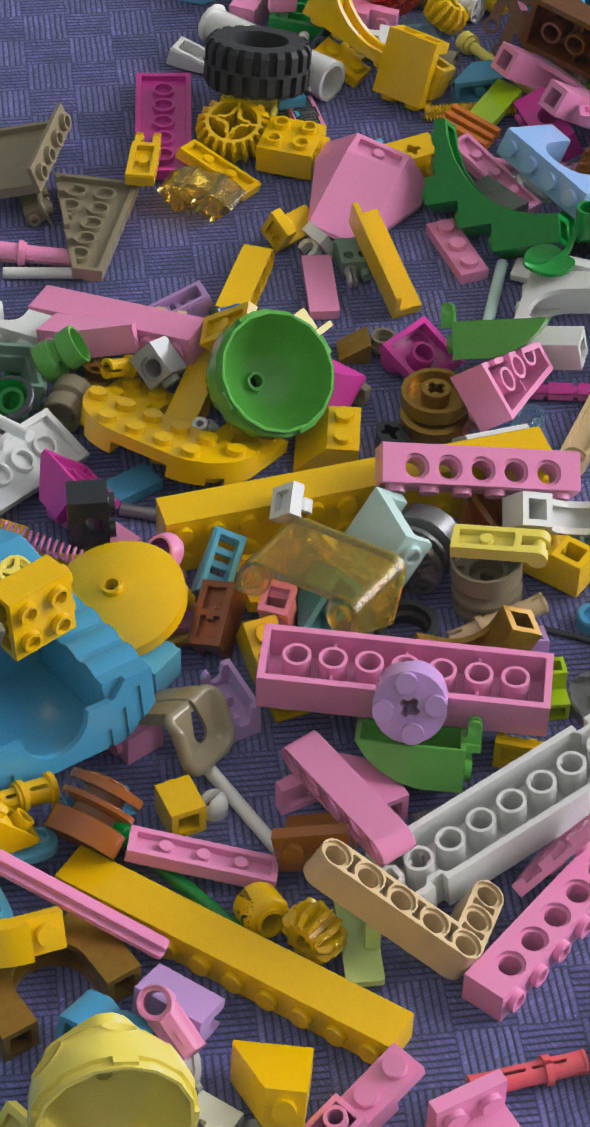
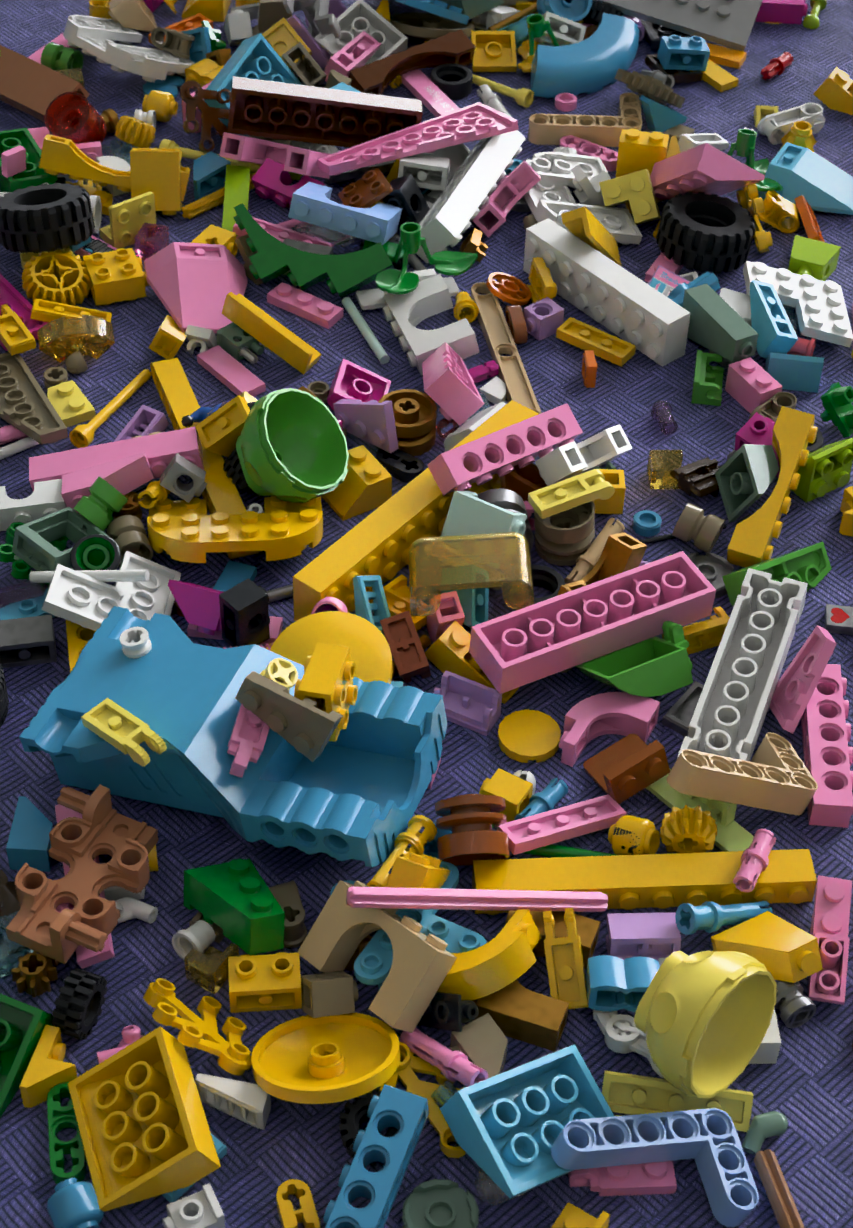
camera: 35 degrees left, 0 degrees up
bright pink piece [136,984,207,1061] -> none
dark tan piece [138,684,235,777] -> none
white bar [204,765,275,855] -> none
white tile [269,481,313,524] -> none
bright pink beam [281,730,416,867] -> none
lavender brick [372,660,448,746] -> none
orange tile [441,103,501,149] -> none
bright green piece [441,303,552,360] -> none
none -> dark tan bush [43,367,68,390]
none -> light yellow wing [47,380,96,427]
none -> dark tan hinge [65,351,88,374]
none -> yellow piece [69,369,152,448]
none -> light yellow bracket [99,191,157,249]
none -> clear pink brick [134,222,169,261]
none -> lavender wing [333,399,399,453]
none -> white tile [479,376,506,404]
none -> yellow tile [498,709,561,763]
none -> dark azure pin [515,778,568,820]
none -> yellow hinge [543,908,588,1010]
none -> dark azure pin [675,901,772,935]
none -> bright pink pin [733,829,776,892]

